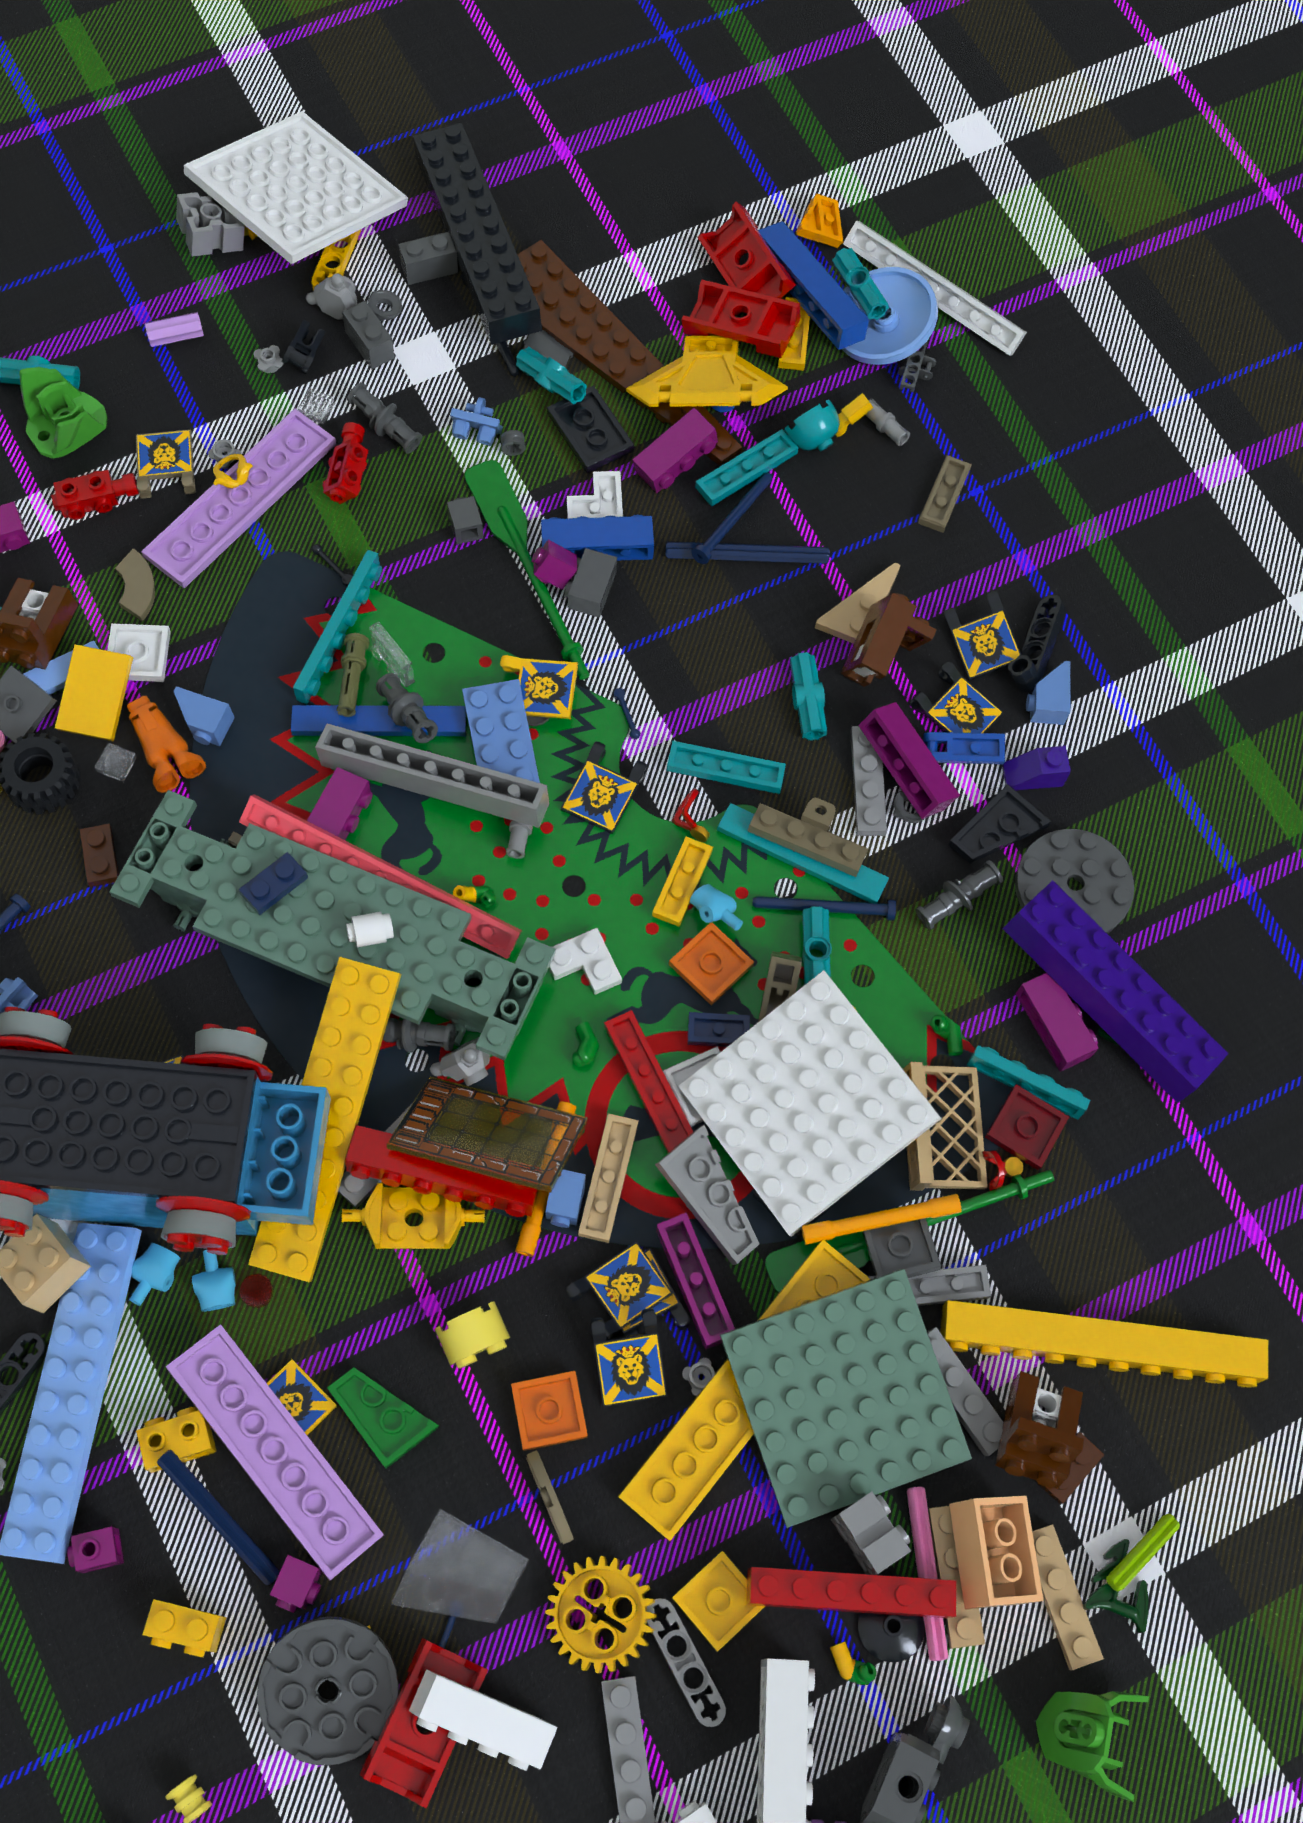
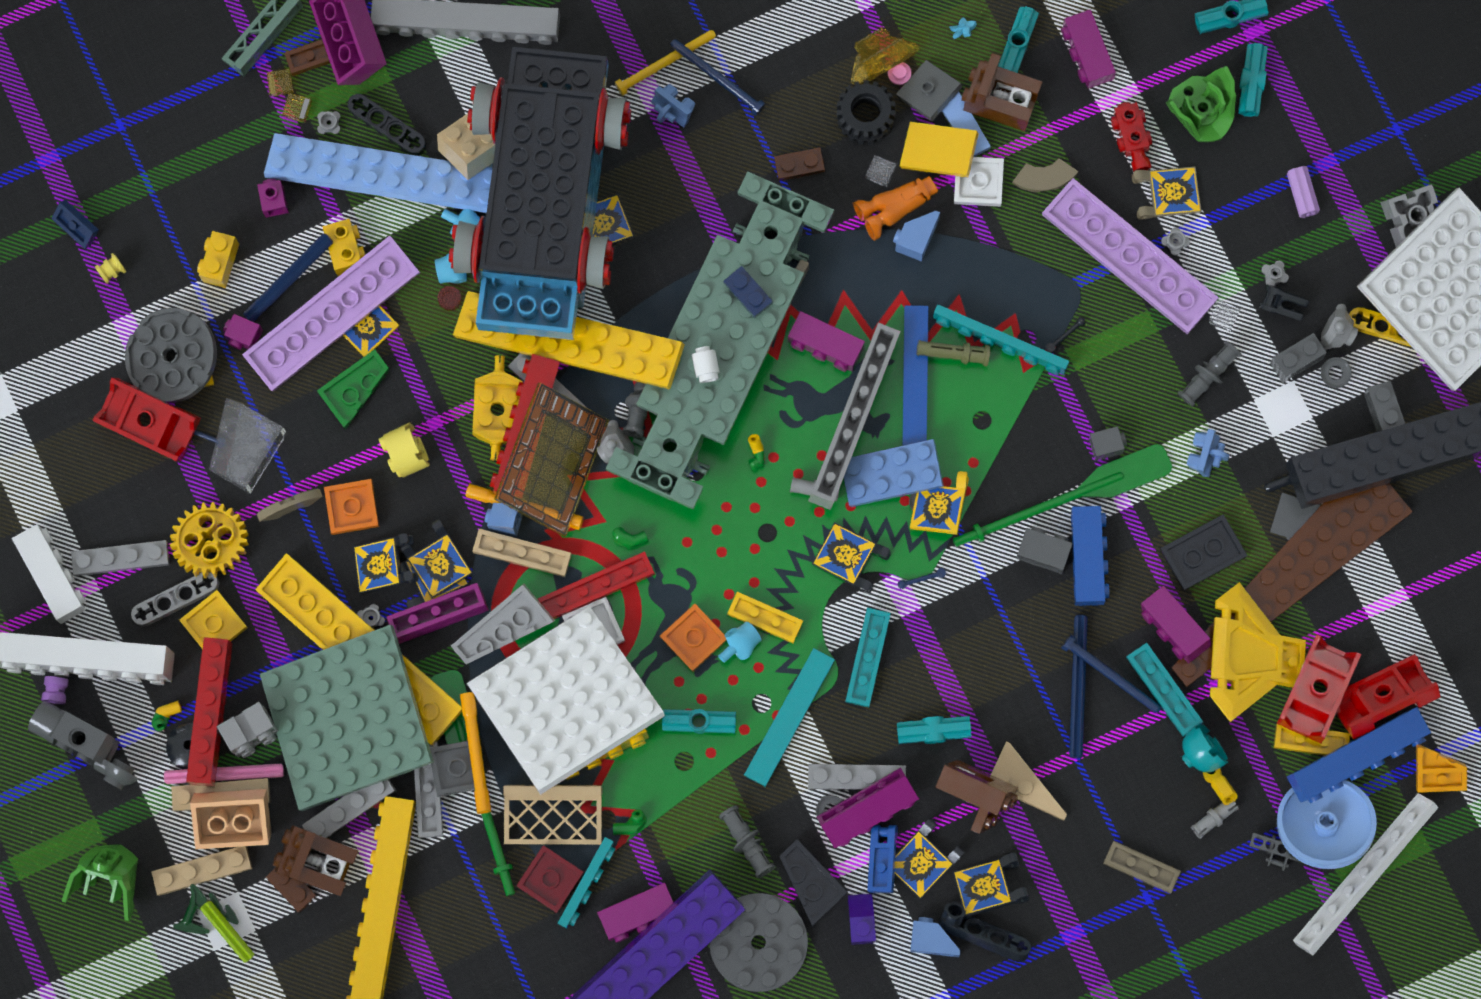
camera: 105 degrees right, 10 degrees up
yellow piece [213,454,253,489] -> none
coral plate [239,794,522,959] -> none
red brick [322,422,369,504] -> none
clear plate [369,621,415,688] -> none
dark grey piece [376,673,438,744] -> none
white brick [409,1669,558,1771] -> none
dark grey bush [500,430,526,456] -> none
teal piece [516,346,587,404] -> none
magenta brick [532,539,578,590] -> none
white plate [549,928,622,995] -> none
white plate [567,471,623,519] -> none
red piece [672,788,710,842] -> none
dark blue plate [687,1012,750,1047] -> none
dark tan plate [748,797,868,877] -> none
dark blue bar [752,896,896,921] -> none
dark tan slope [758,951,802,1022] -> none
teal piece [832,248,889,320] -> none
red piece [982,1150,1023,1191] -> none

